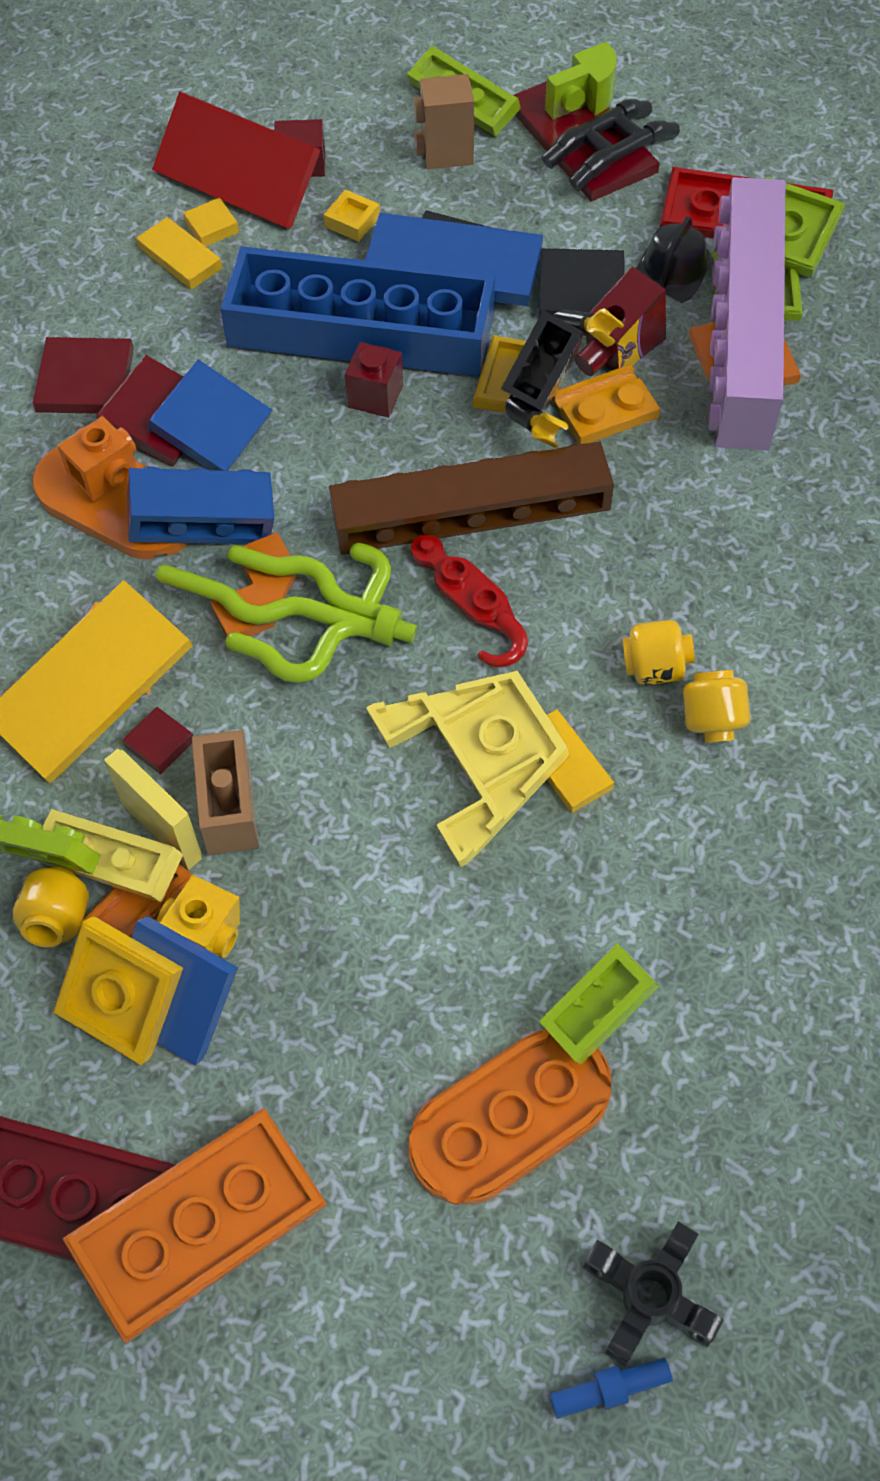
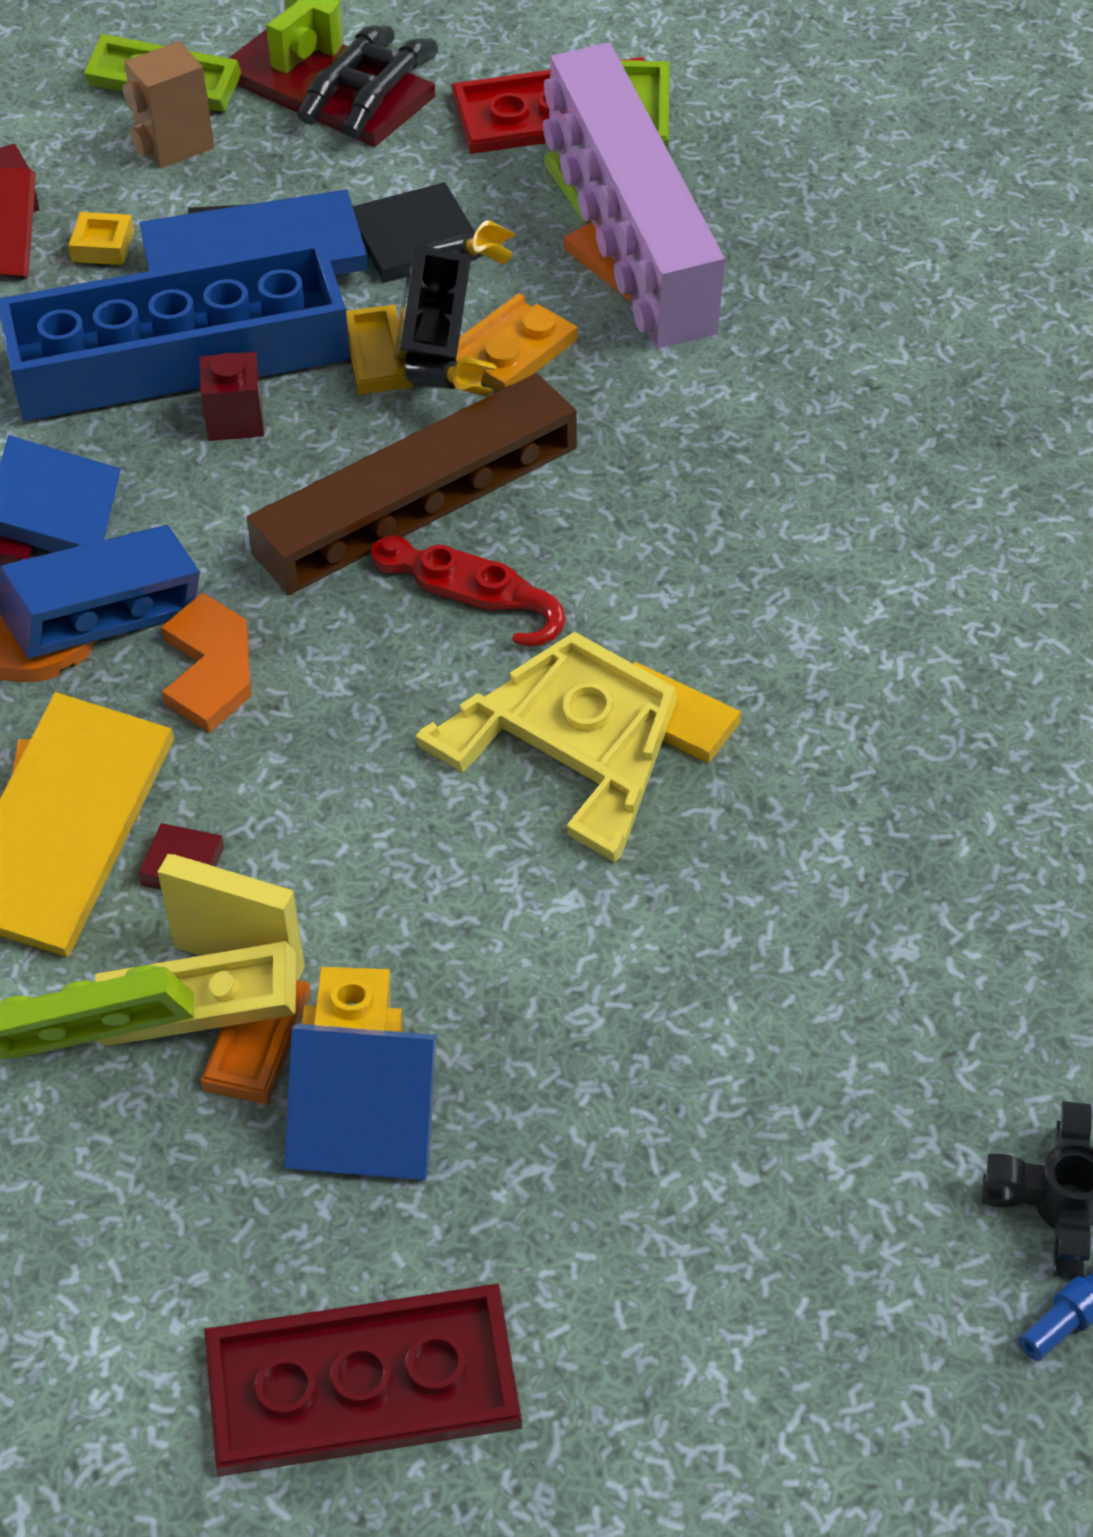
camera: 25 degrees left, 10 degrees down
yellow head [12,867,89,948] -> none
yellow tile [53,916,183,1065] -> none
orange tile [63,1108,327,1345] -> none
lime plant [155,543,418,683] -> none
medium nougat brick [192,730,260,855] -> none
orange tile [409,1029,611,1205] -> none
lime tile [539,943,660,1065] -> none
dark red torso [575,266,666,376] -> none
yellow head [622,619,695,686] -> none
black piece [636,216,712,303] -> none
yellow head [682,670,751,743] -> none

